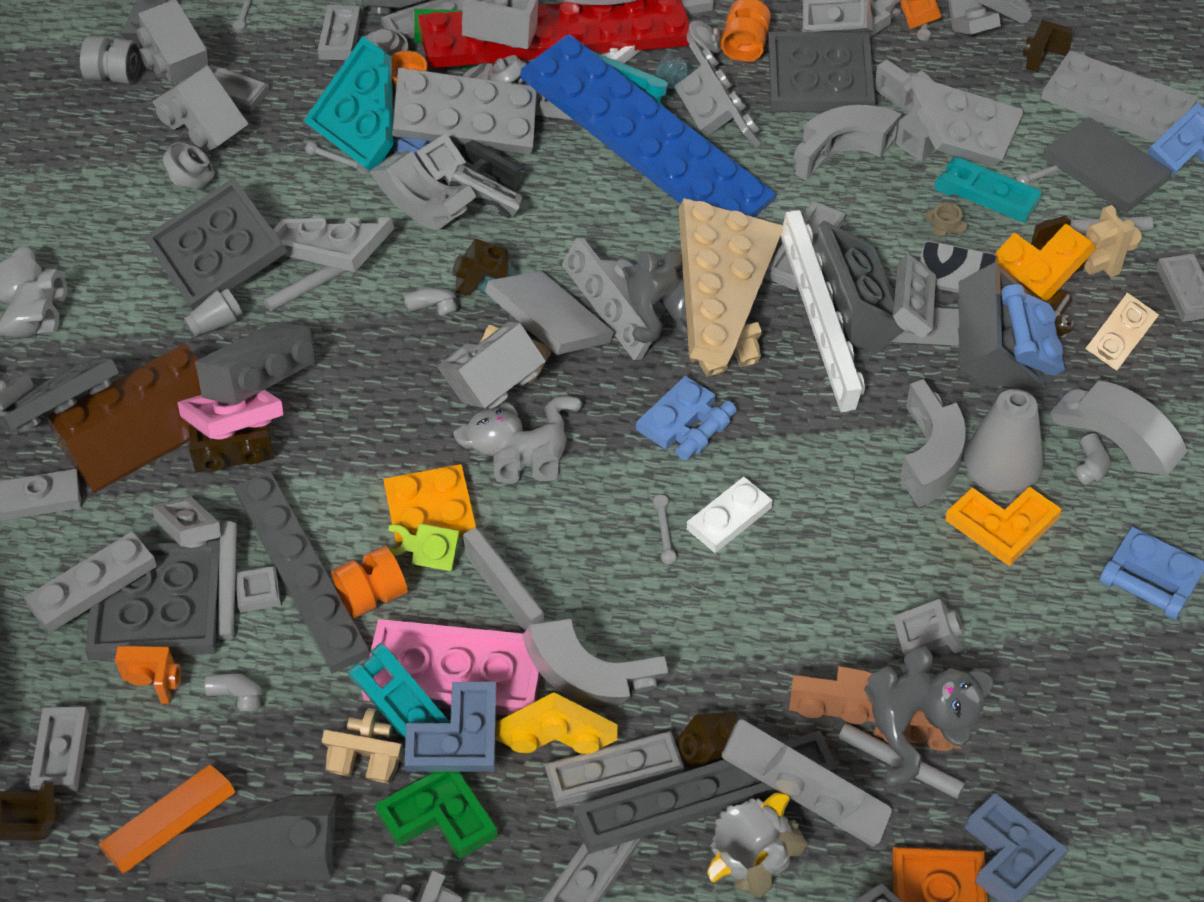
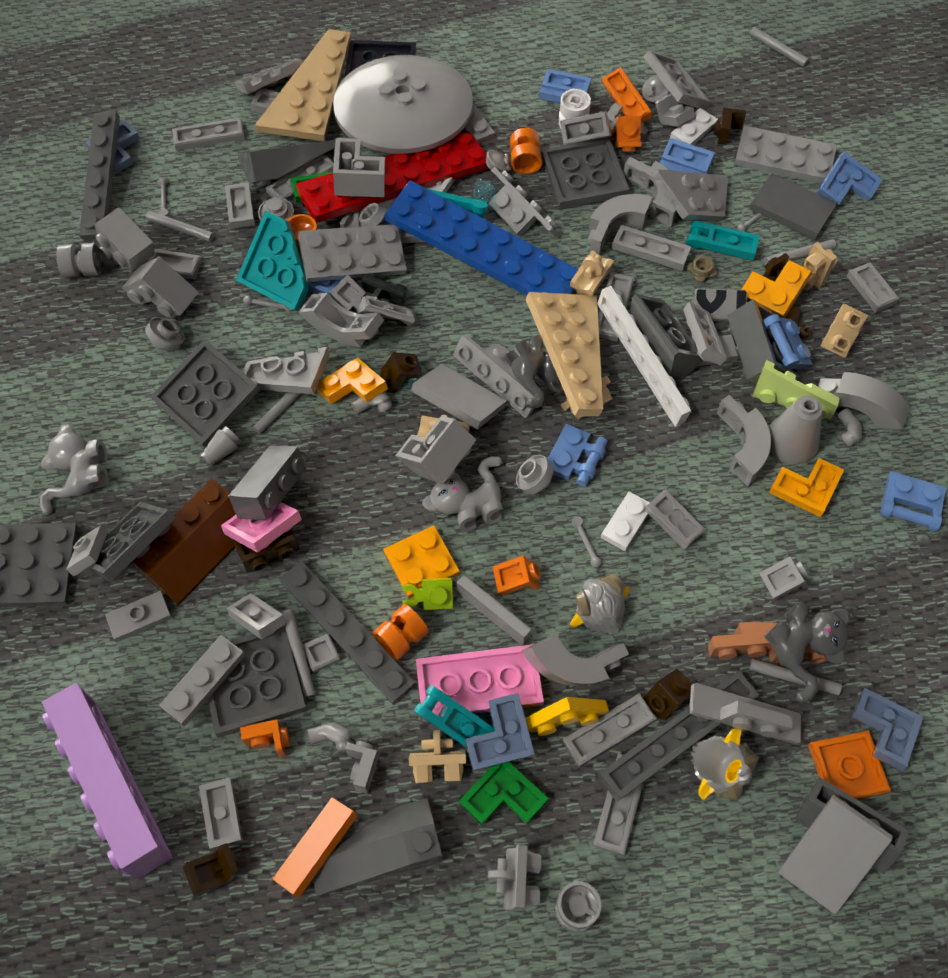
camera: 15 degrees left, 10 degrees up
none -> light grey bar [146,211,215,242]
none -> light orange plate [316,357,388,404]
none -> light grey bracket [345,741,379,794]
none -> orange bracket [493,555,541,596]
none -> light grey plate [516,455,553,494]
none -> tan hips [570,251,614,296]
none -> light grey hair [570,574,630,635]
none -> light grey plate [612,225,691,271]
none -> orange bracket [615,116,642,151]
none -> light grey plate [644,489,705,550]
none -> medium blue plate [660,138,715,174]
none -> white plate [670,108,718,145]
none -> yellowish green wing [753,360,840,420]

